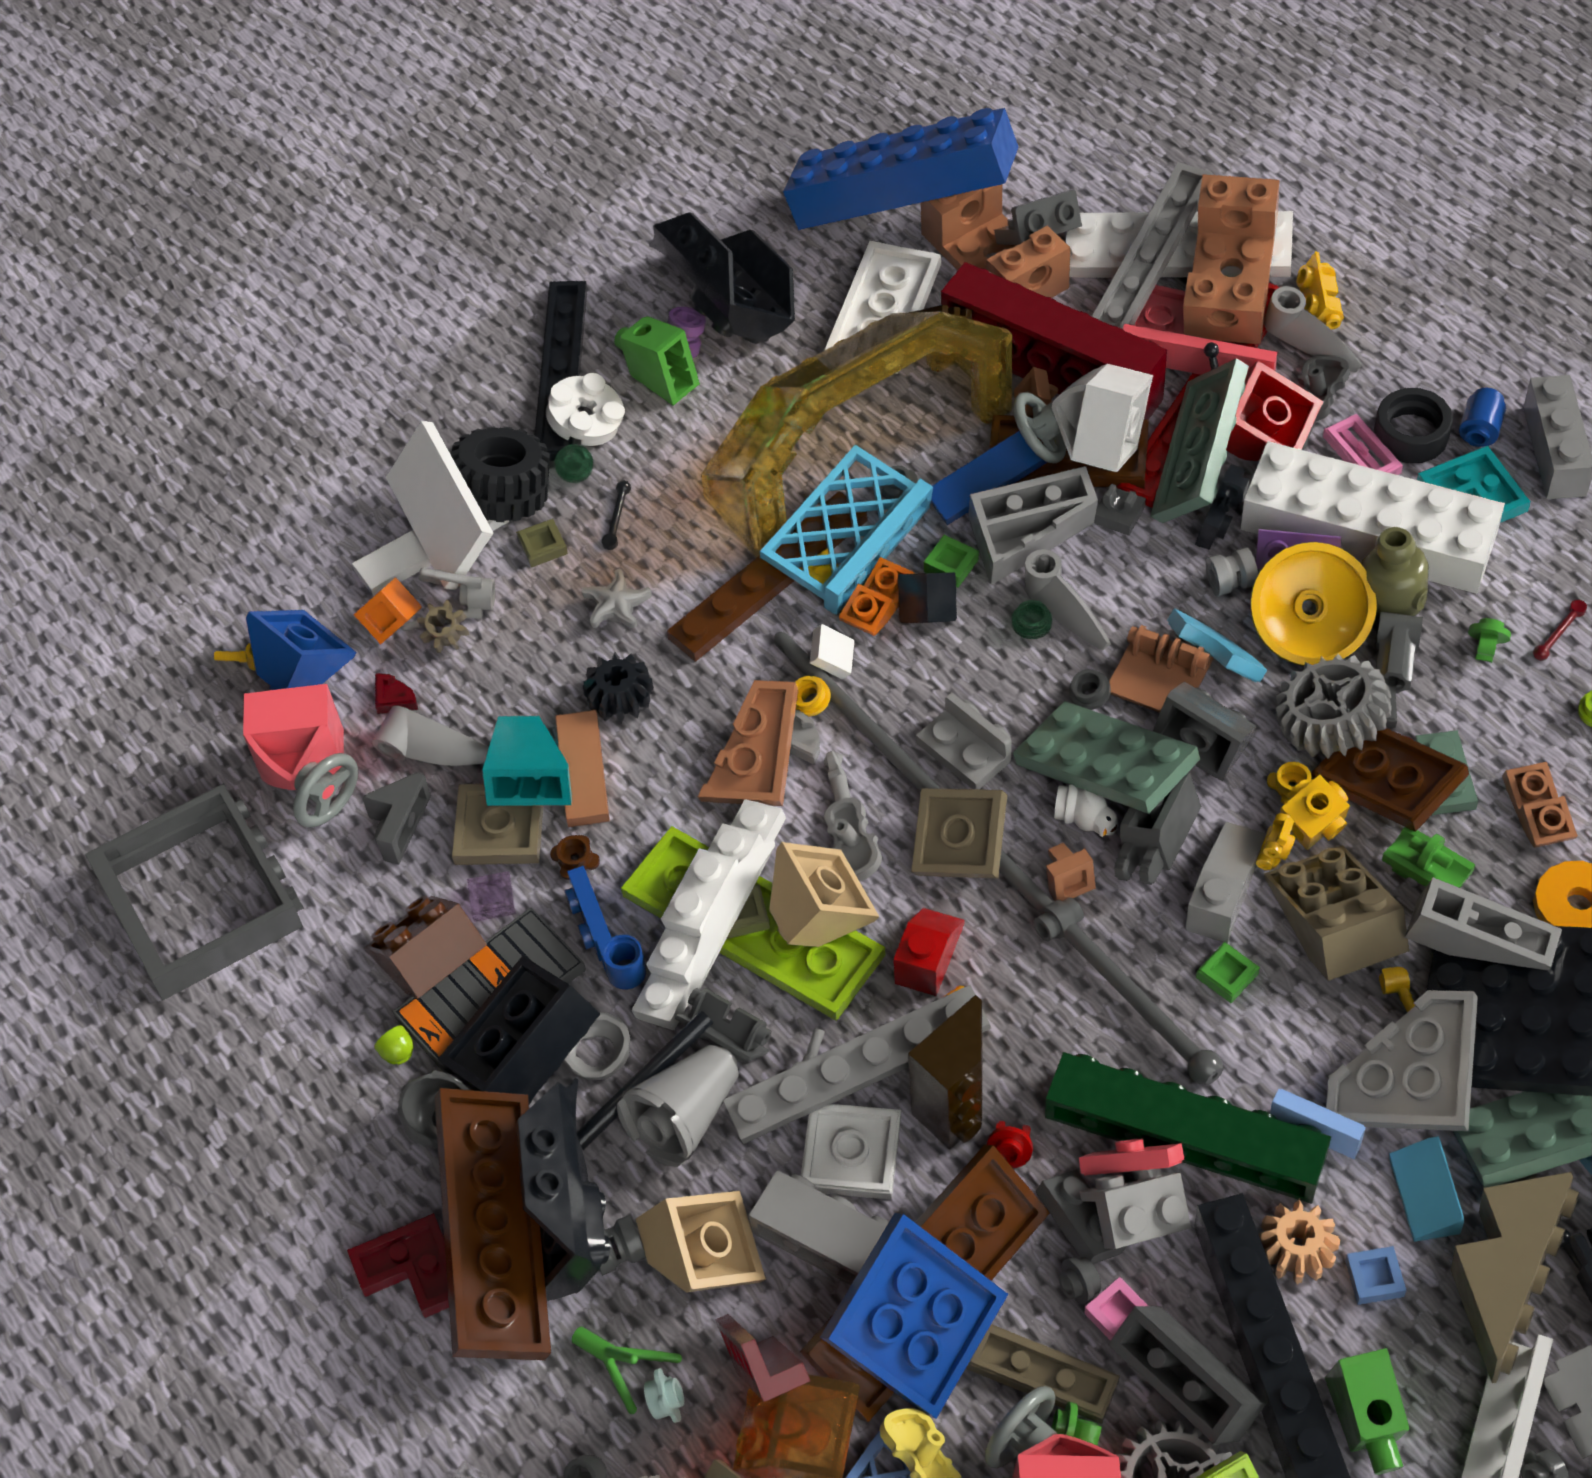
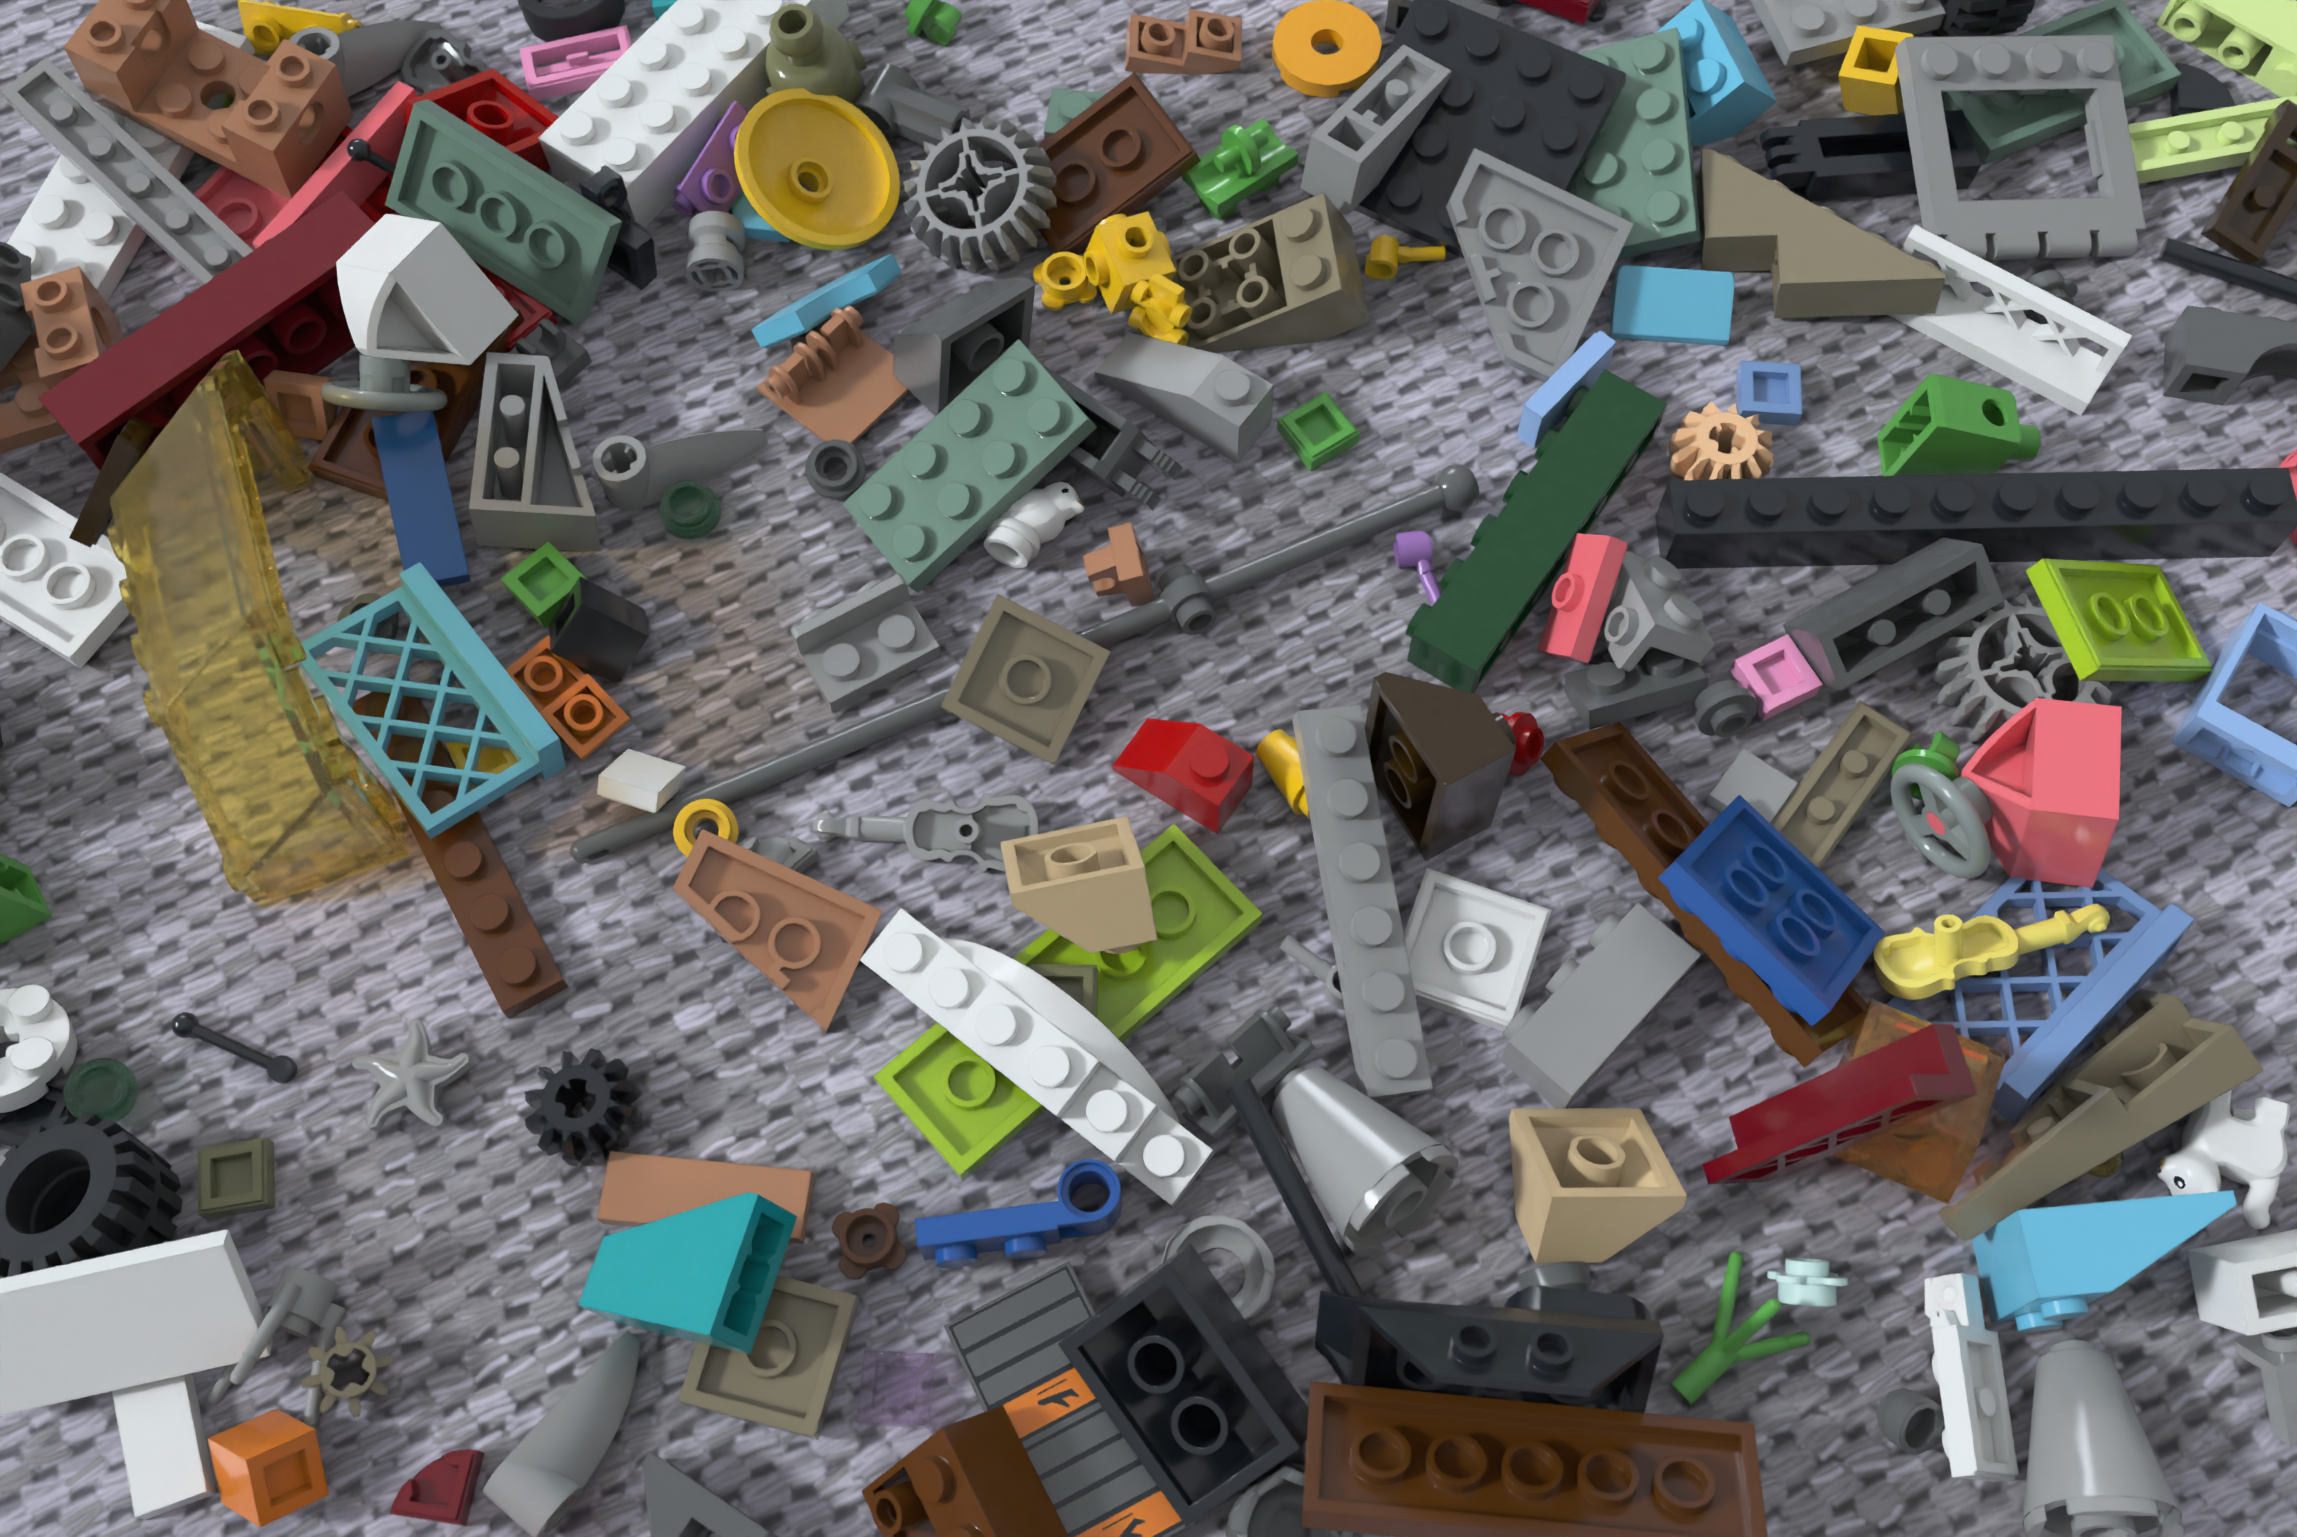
camera: 80 degrees left, 10 degrees up
none -> medium lavender hand [1393,531,1442,606]
none -> light grey tile [1705,748,1798,824]

